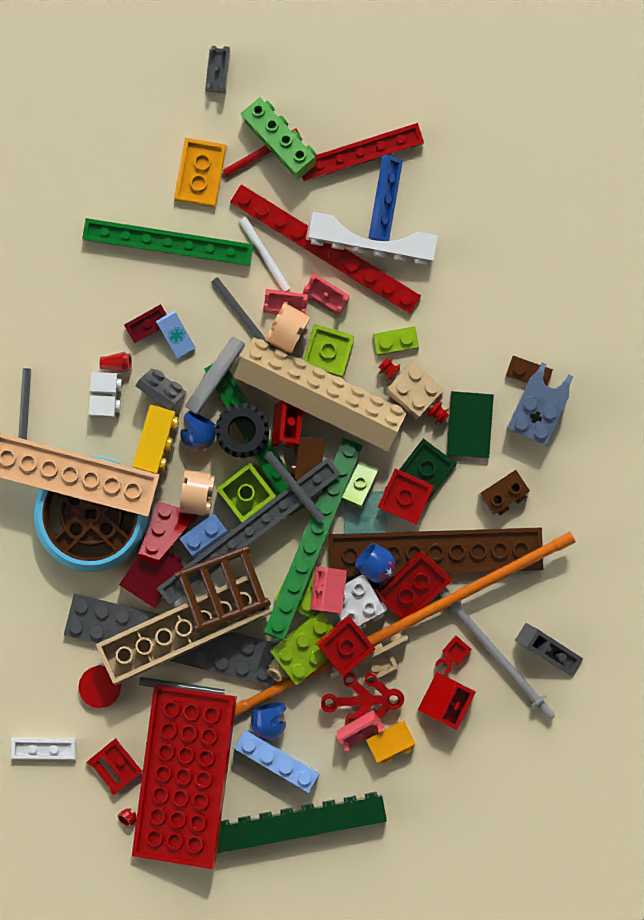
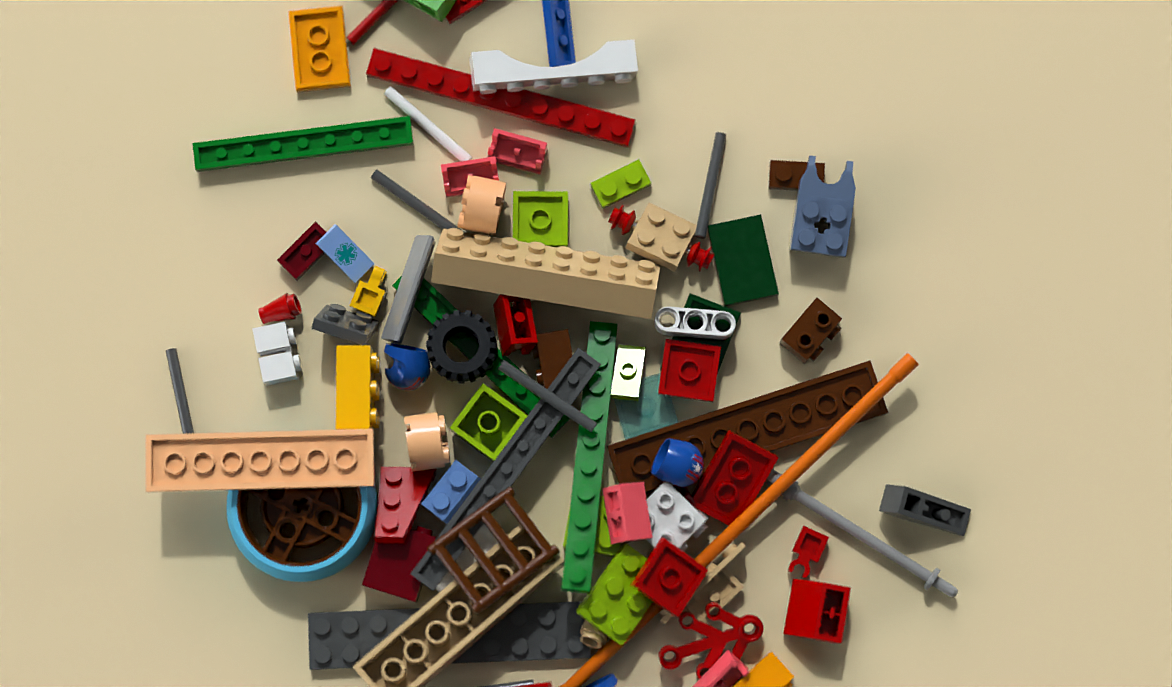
camera: 10 degrees left, 5 degrees down
none -> yellow plate [349,266,387,317]
none -> white beam [654,307,736,340]
none -> dark grey bar [695,132,726,239]

